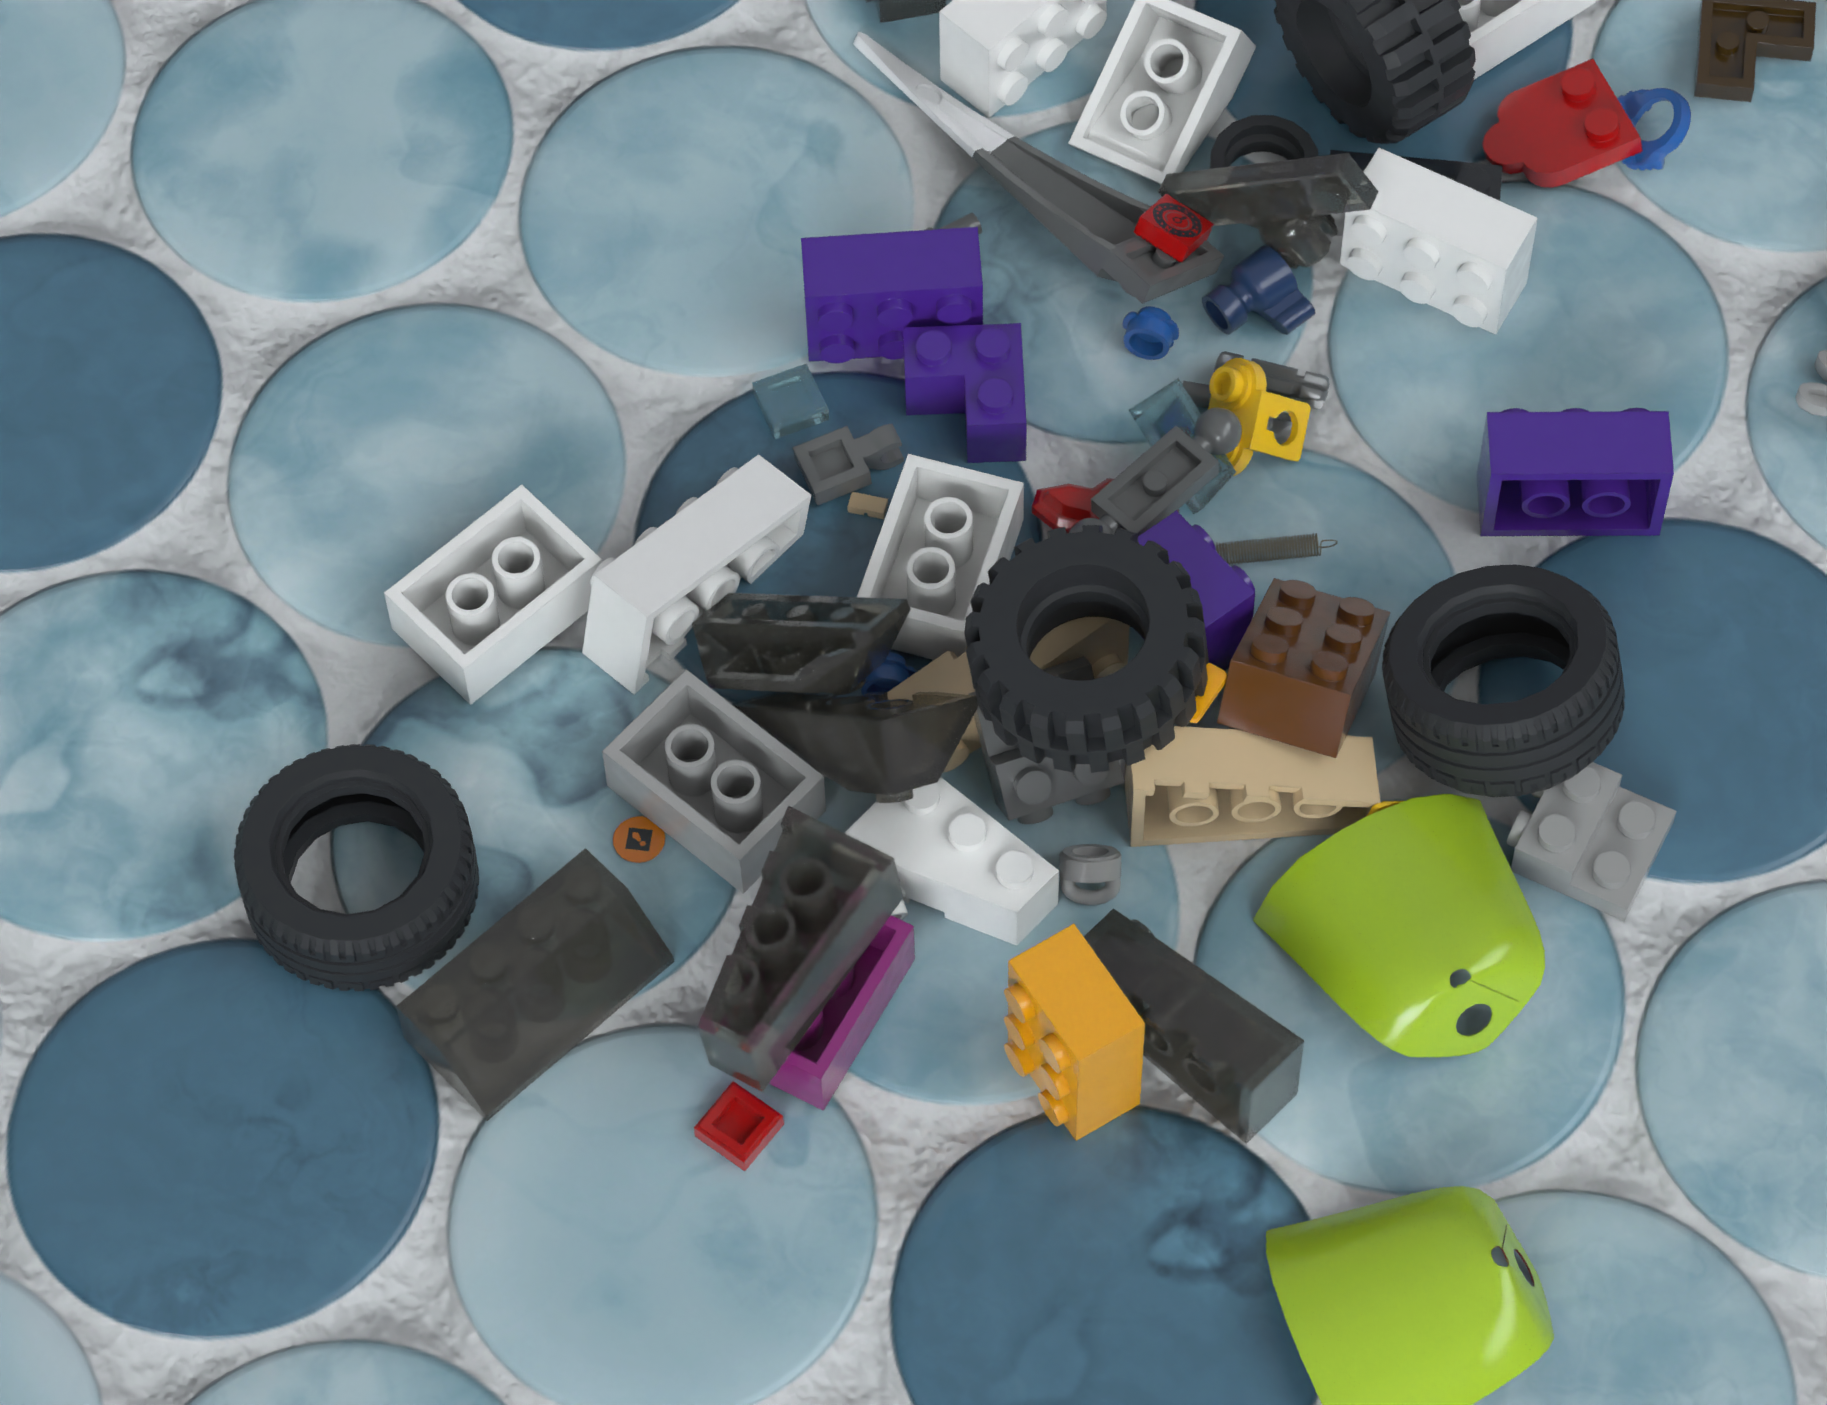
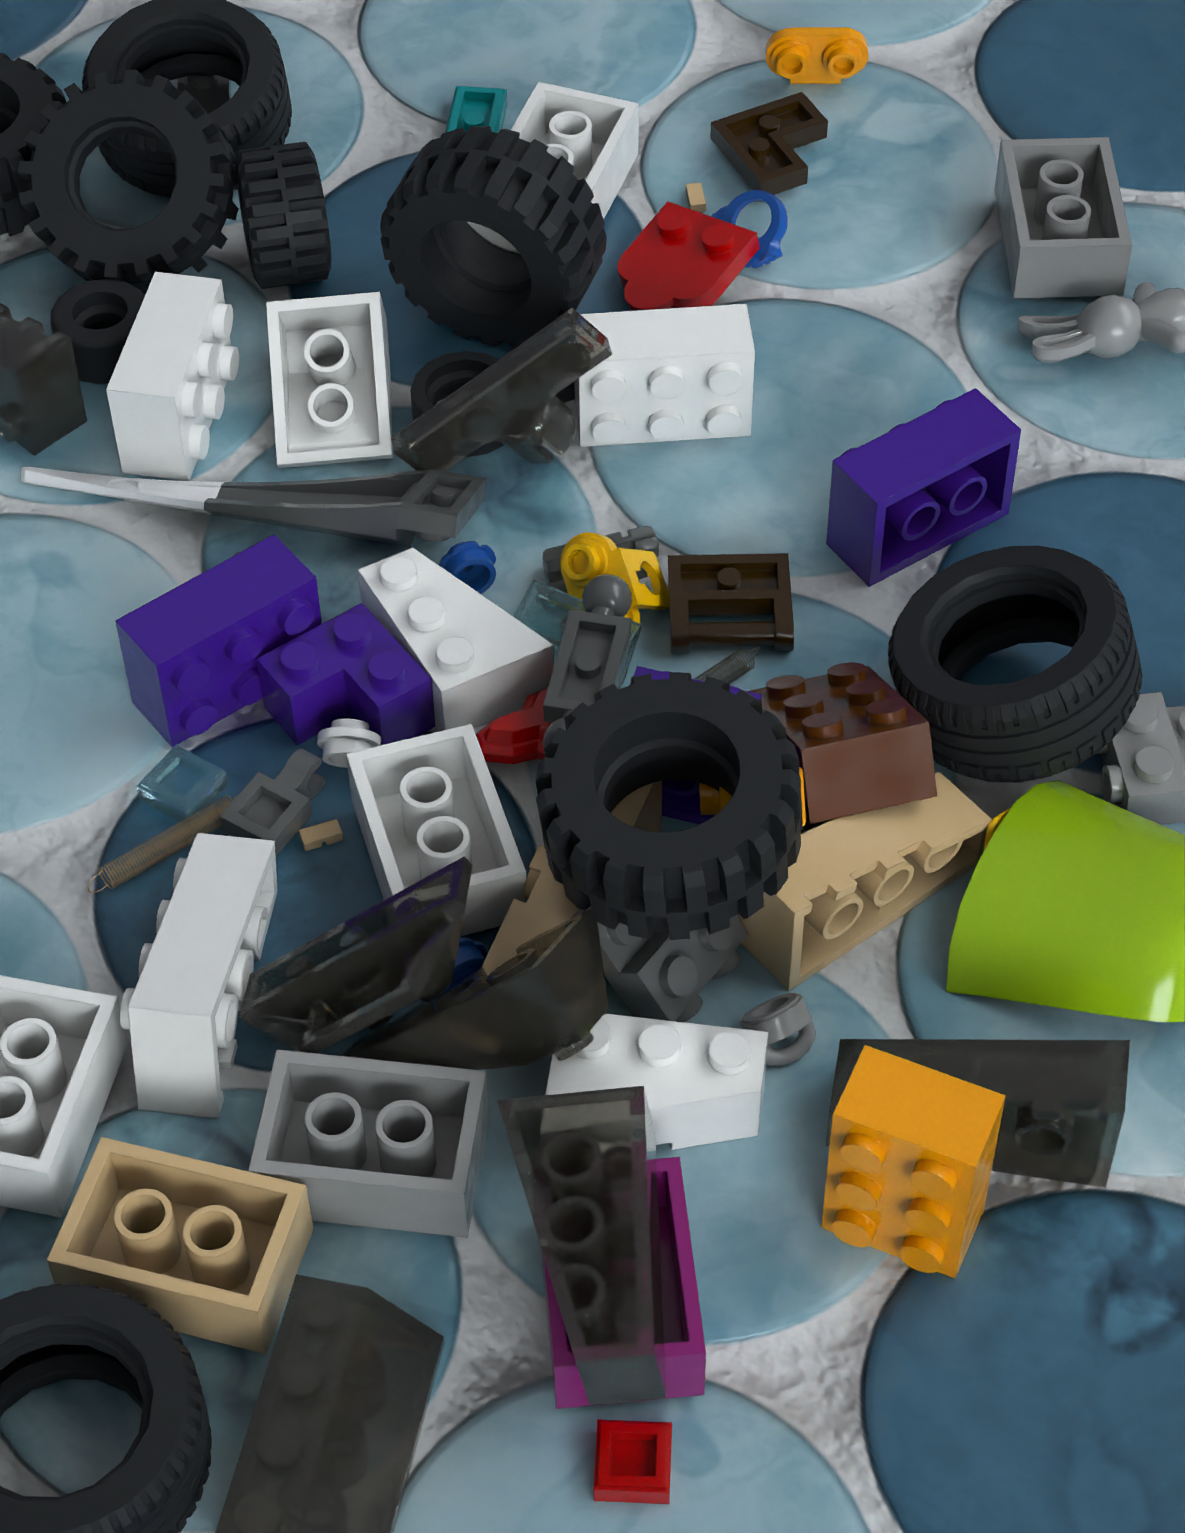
camera: 35 degrees left, 10 degrees down
orange sticker [613,816,665,863] -> none
red tile [1133,194,1214,262] -> none
dark blue piece [1202,245,1316,335] -> none
none -> tan brick [47,1137,314,1354]
none -> tan piece [87,794,239,893]
none -> white plate [317,719,381,768]
none -> white wedge [358,548,554,731]
none -> dark brown plate [668,553,794,653]
none -> tan piece [685,182,706,212]

